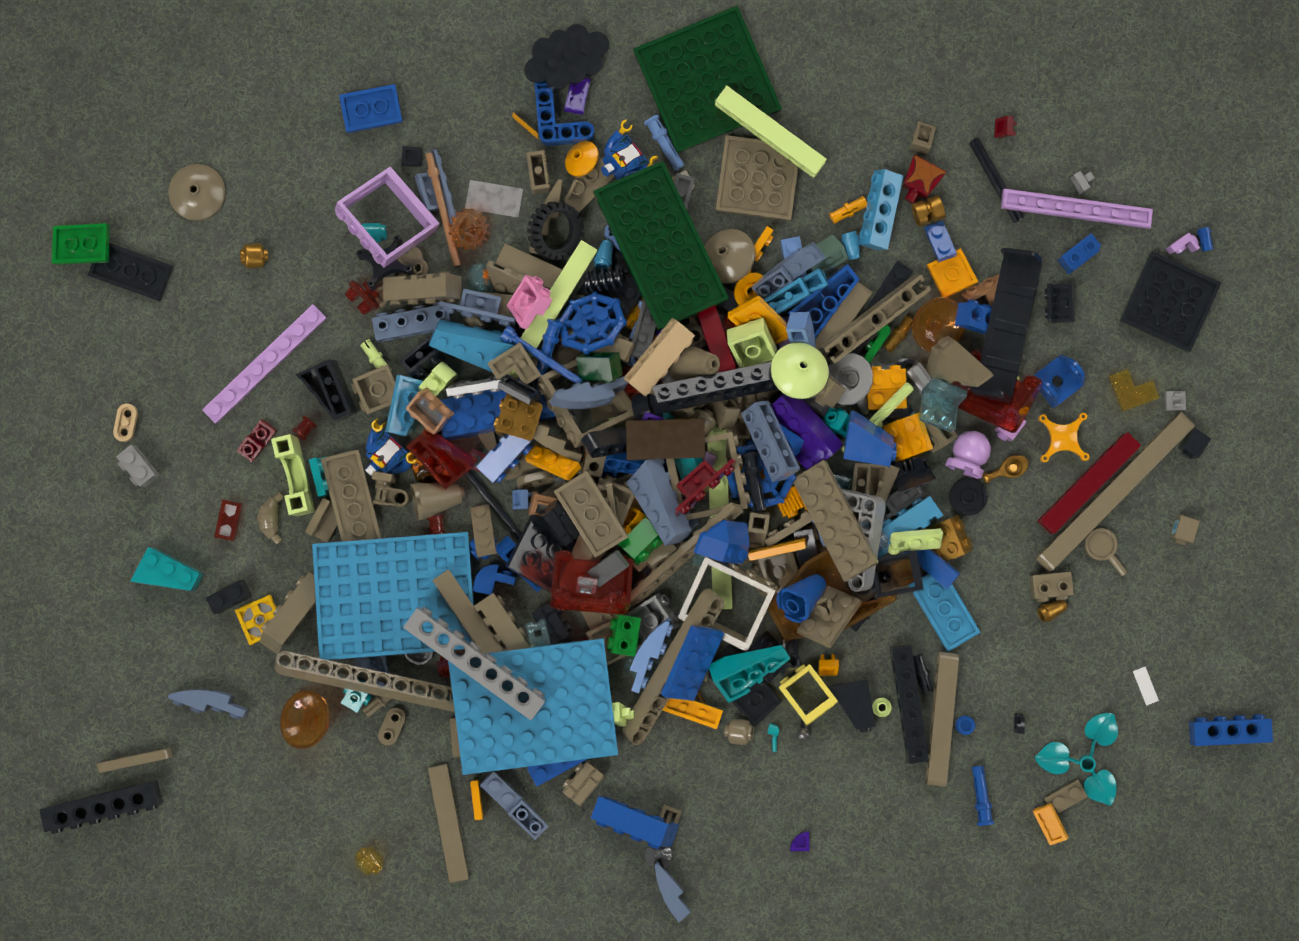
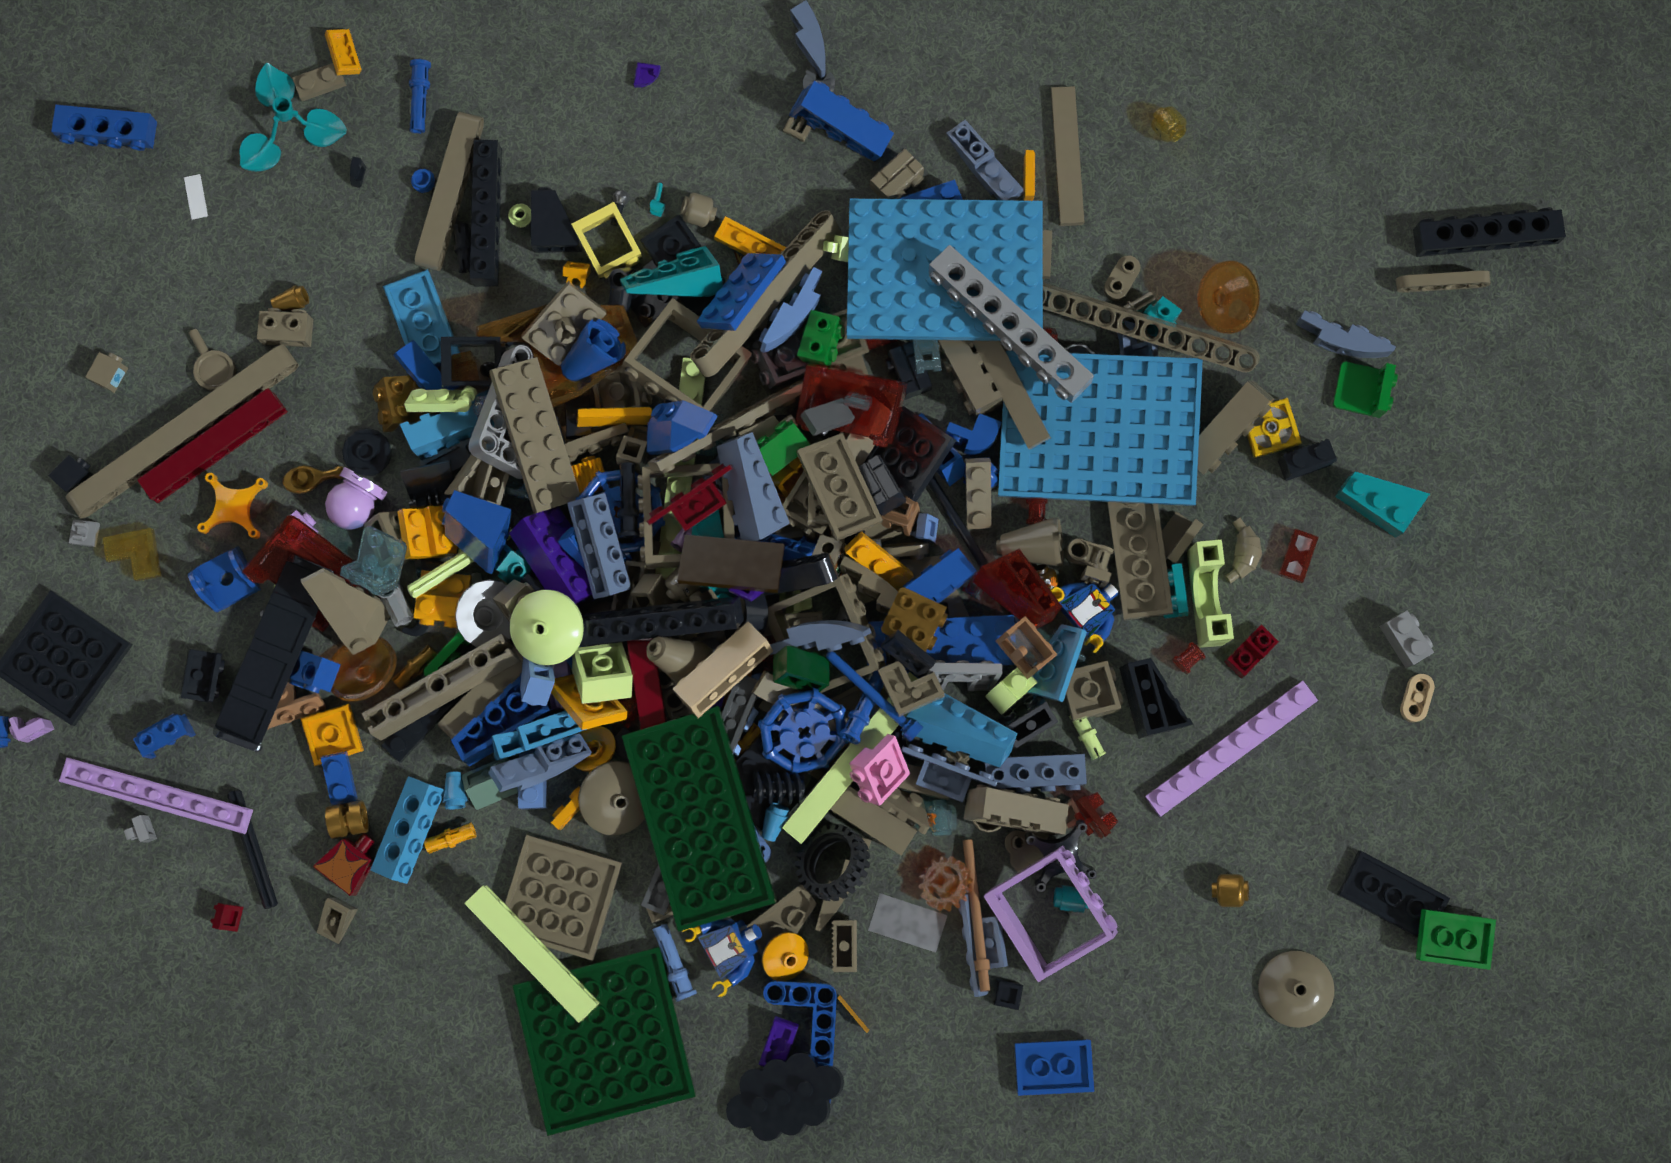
camera: 170 degrees left, 5 degrees down
none -> green bracket [1333,362,1398,418]

